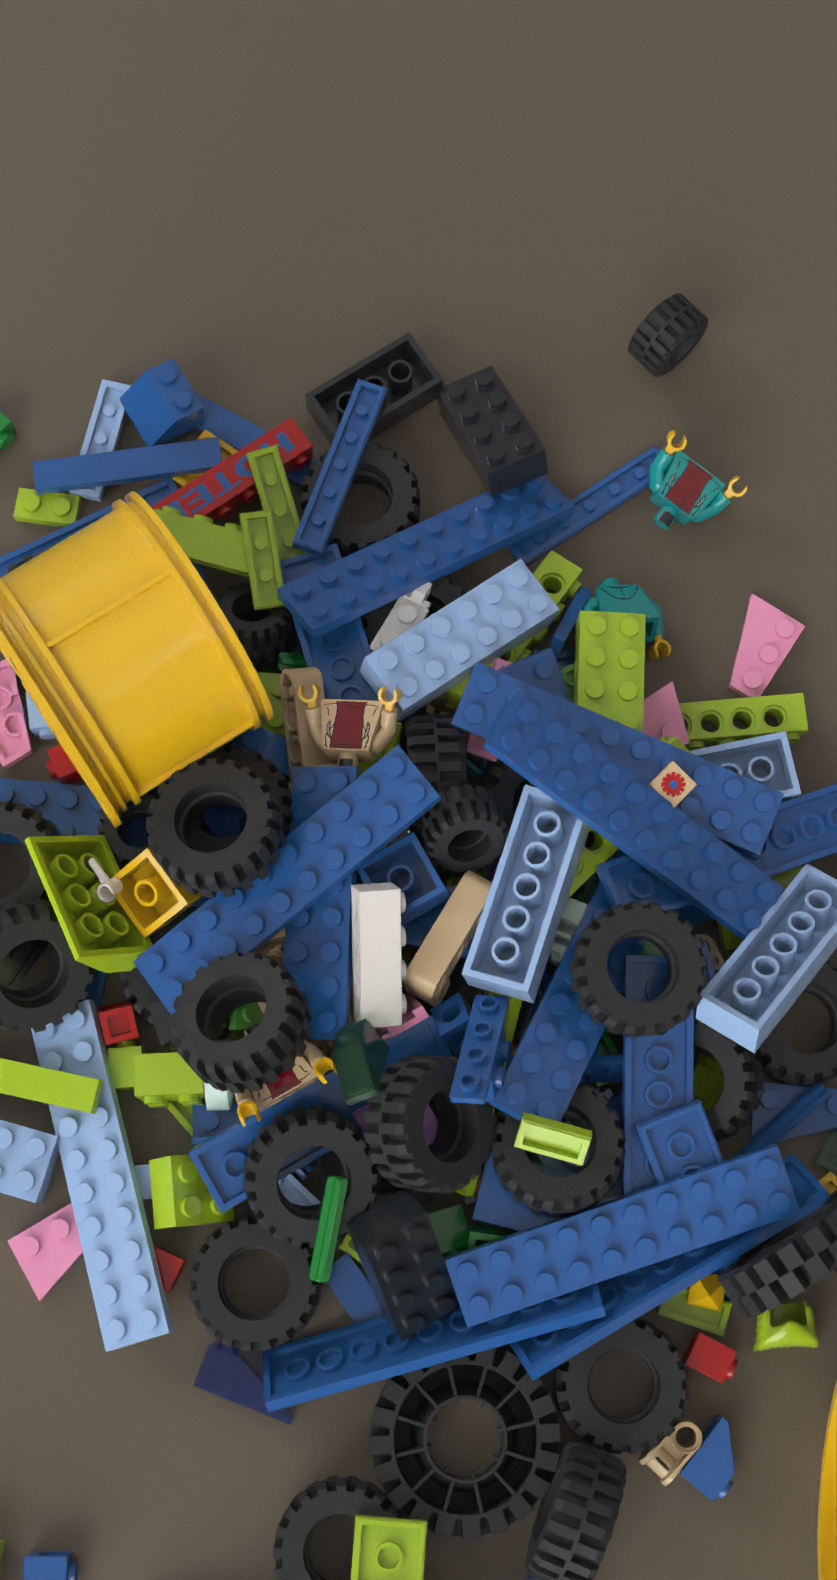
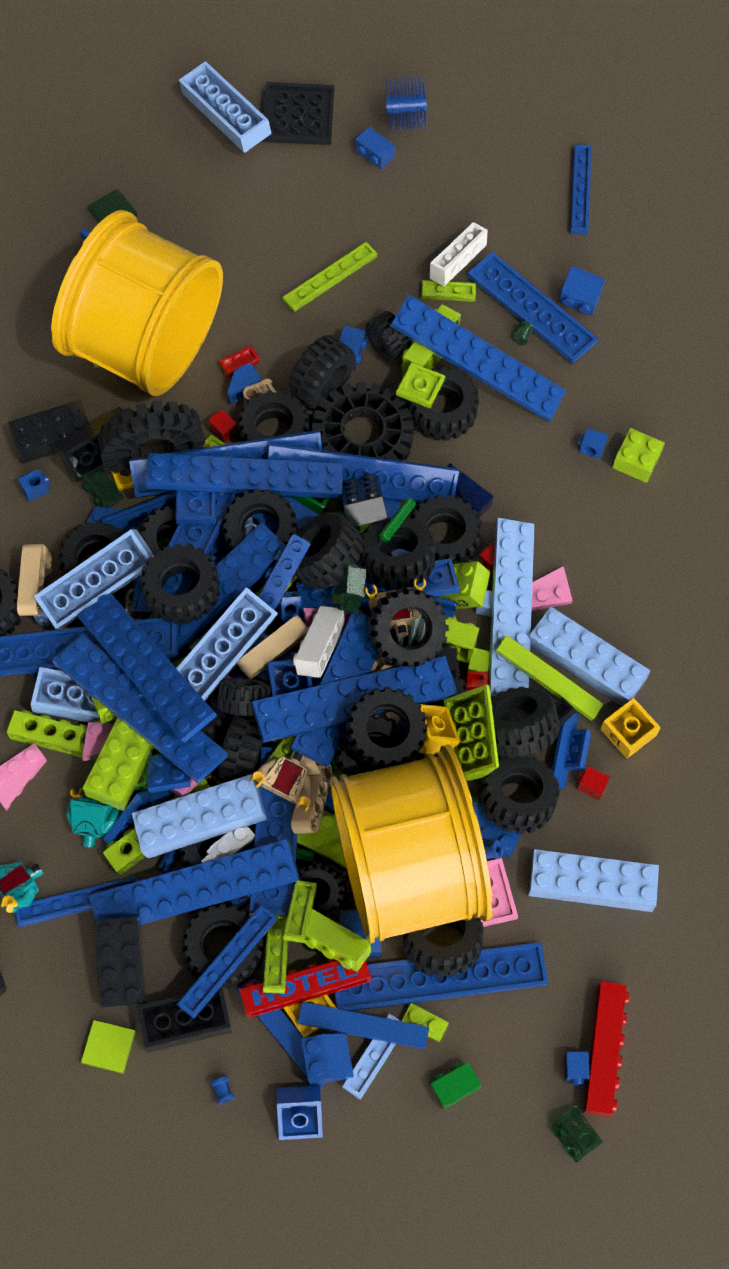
camera: 160 degrees left, 10 degrees down
white hand [88,857,123,903] -> none
lime tile [514,1112,592,1166] -> none
tan tile [648,761,697,808] -> none
none -> lime tile [81,1020,136,1074]
none -> blue bush [210,1076,235,1105]
none -> red plate [219,346,260,378]
none -> blue slope [276,1085,323,1140]
none -> blue bush [483,840,503,860]

